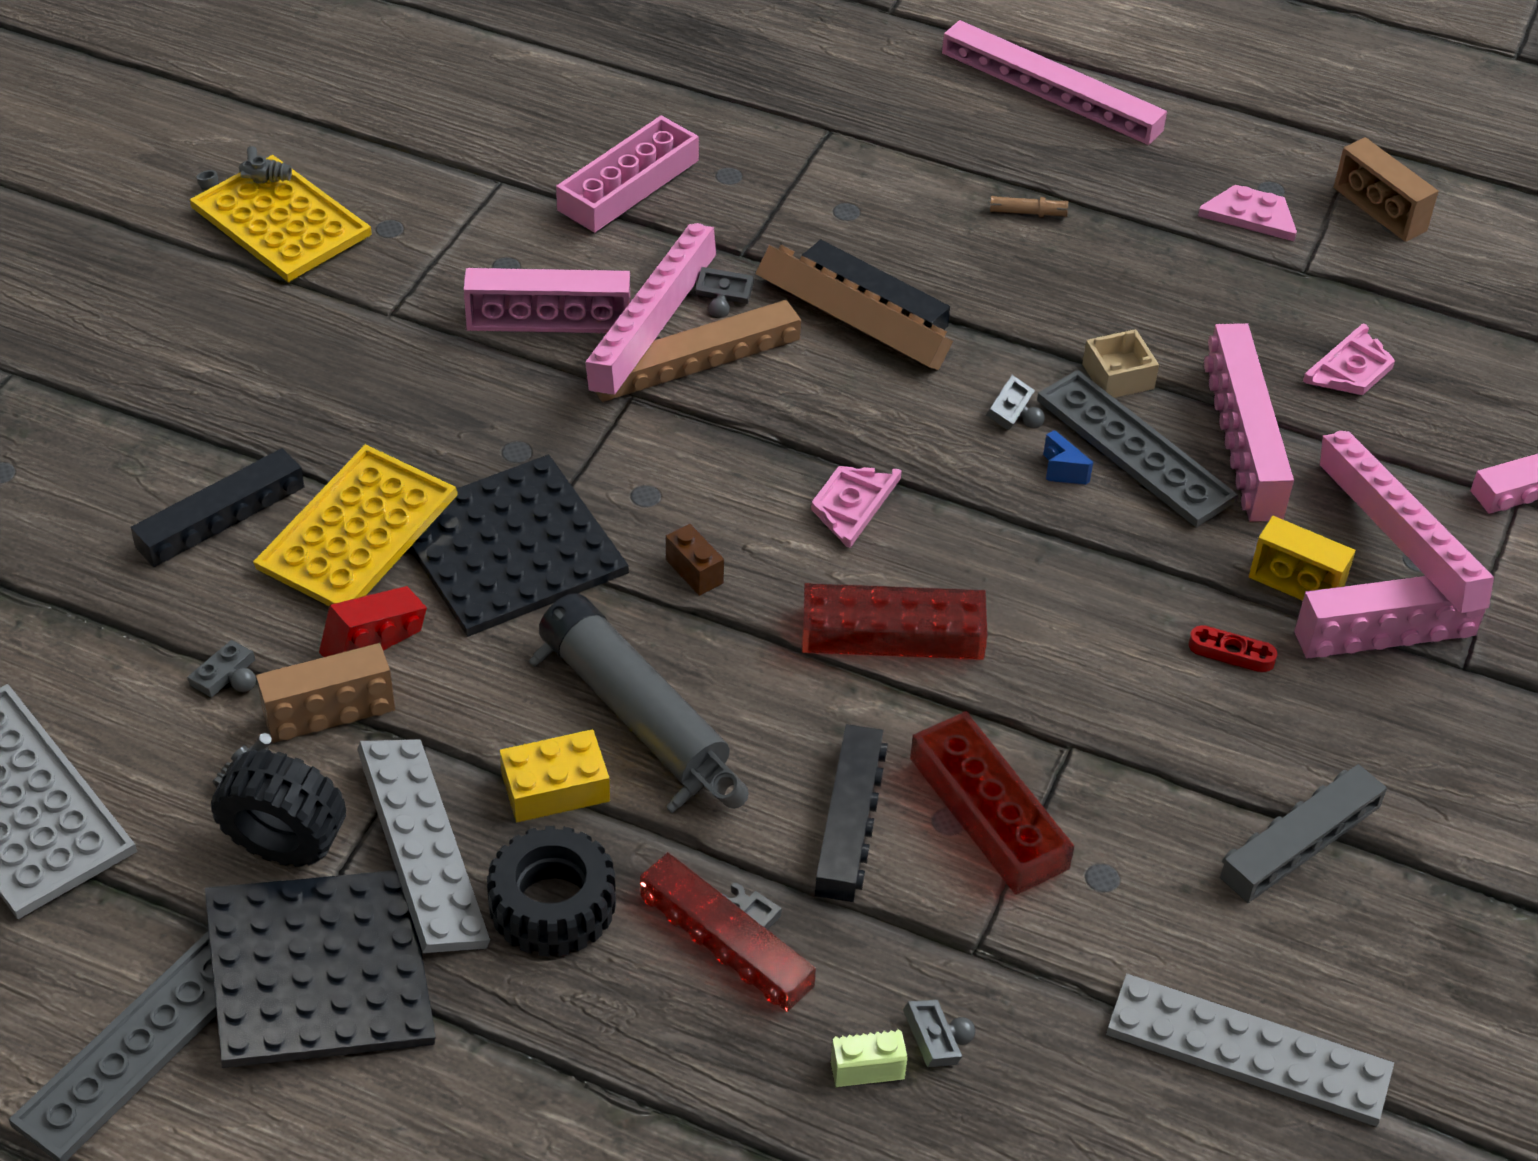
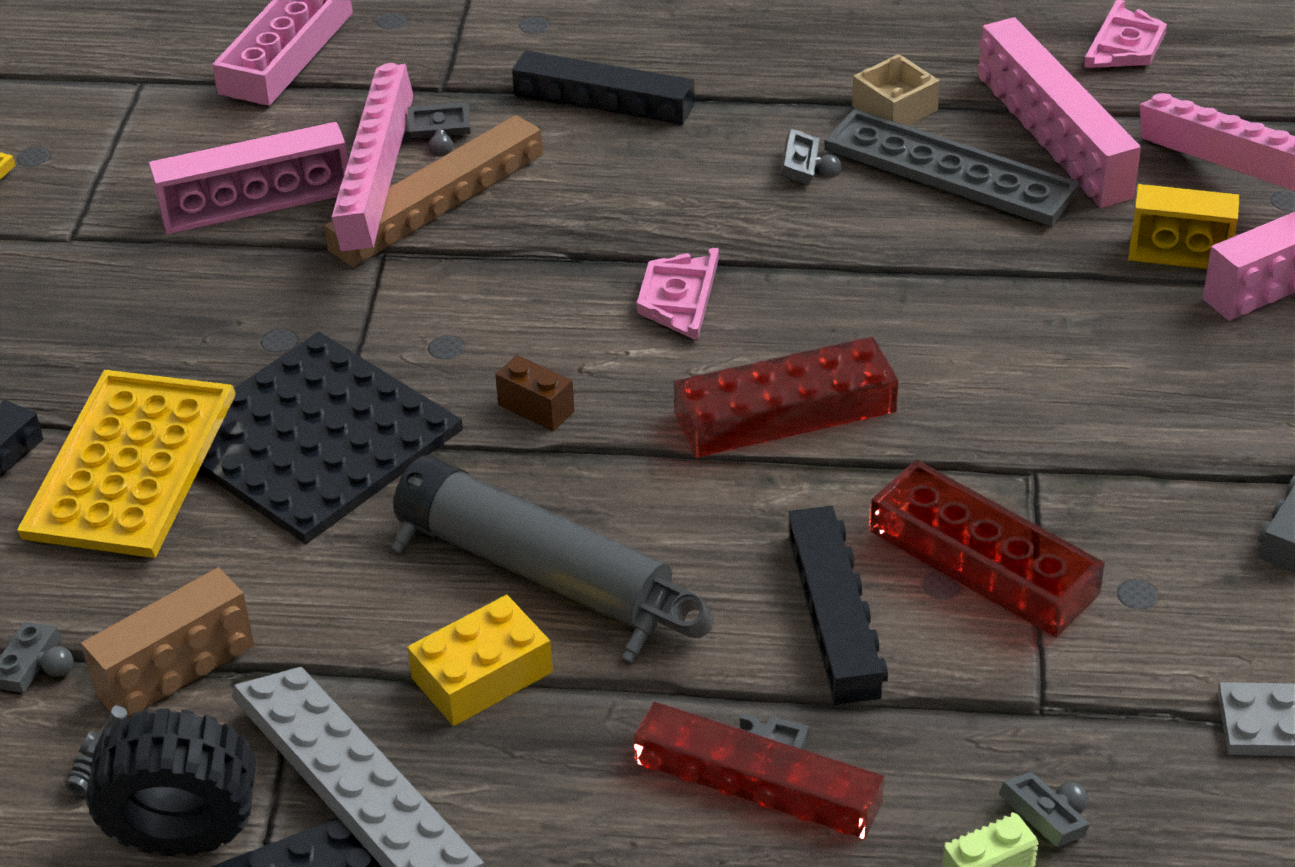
camera: 15 degrees left, 5 degrees down
red wedge [319,586,427,657] -> none
black tyre [487,826,616,957] -> none
medium nougat brick [755,245,953,370] -> none
blue slope [1043,430,1093,485] -> none
red beam [1188,625,1277,672] -> none

